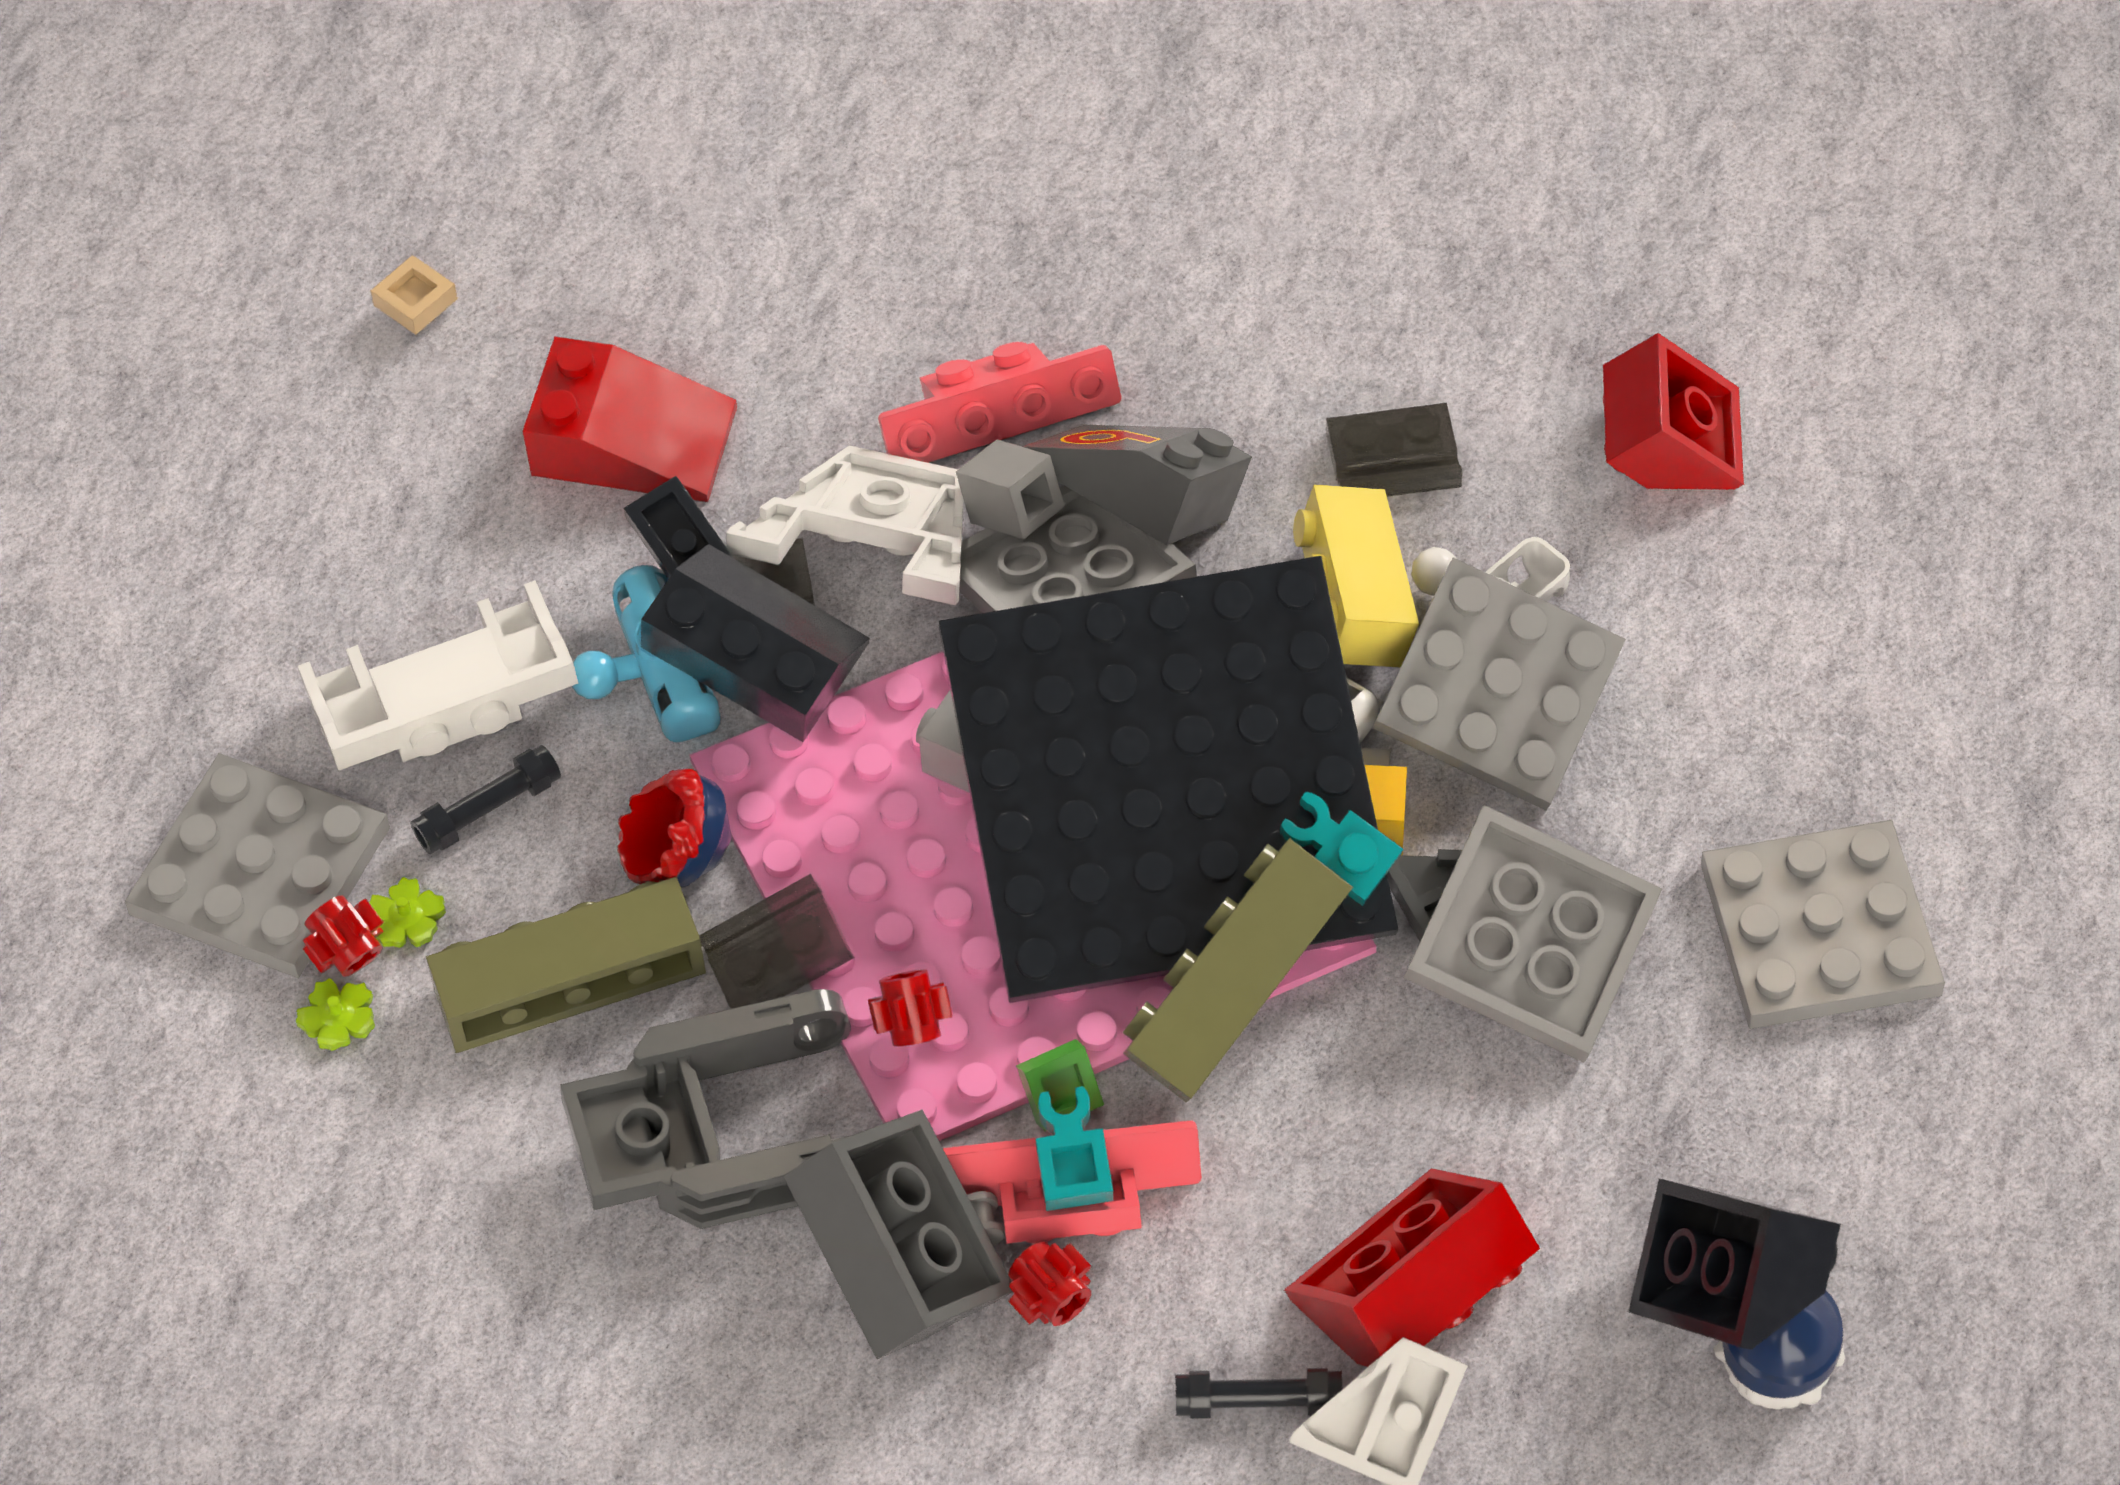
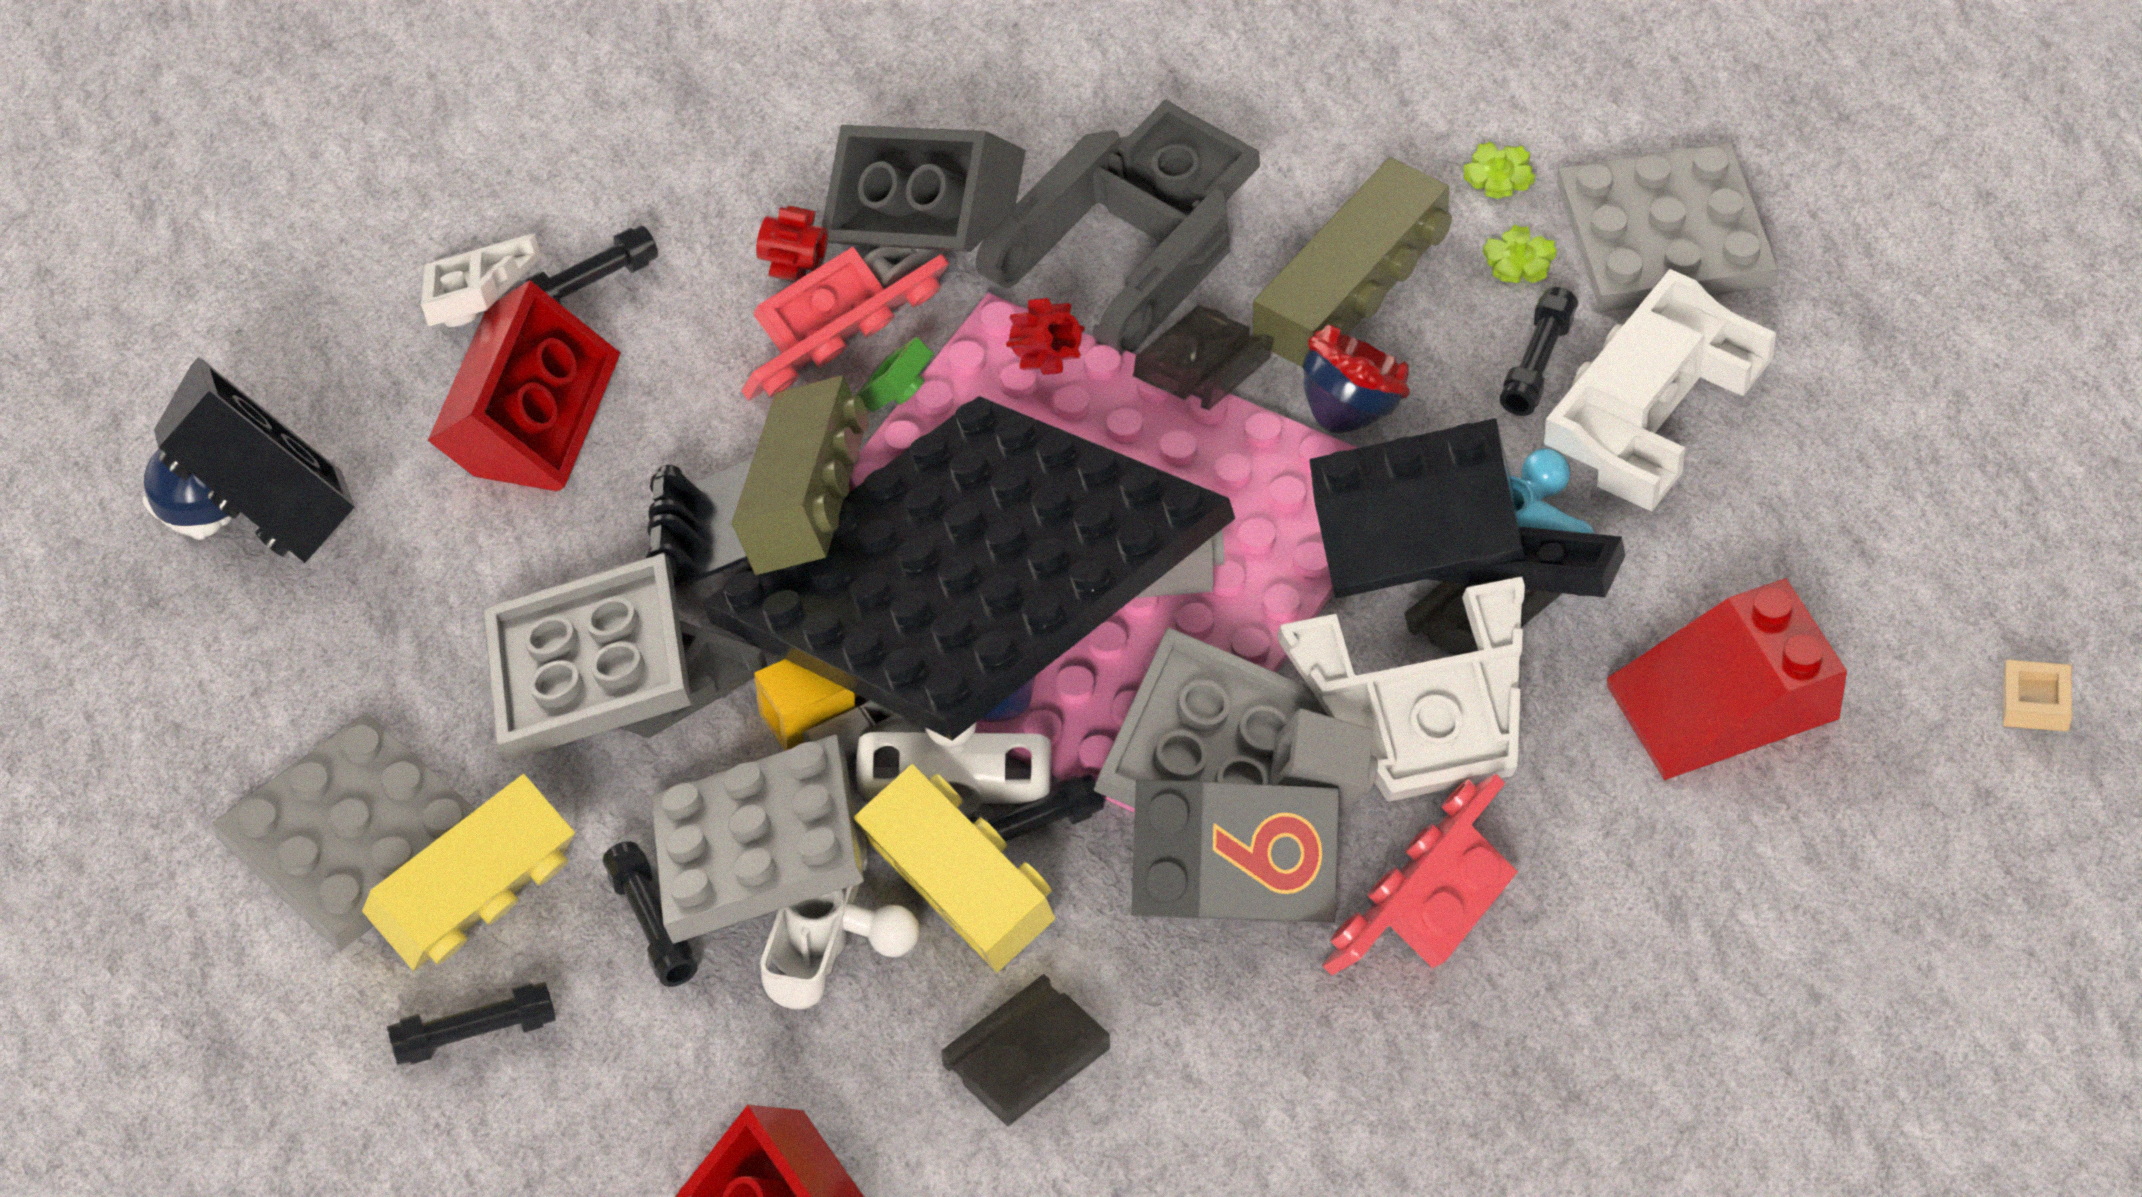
camera: 145 degrees right, 5 degrees down
red gear [303,895,384,977] -> none
teal plate [1035,1086,1114,1211] -> none
teal plate [1279,792,1403,906] -> none
none -> light yellow brick [362,773,575,971]
none -> black bar [387,982,556,1065]
none -> black bar [602,841,698,987]
none -> black hinge [646,457,753,590]

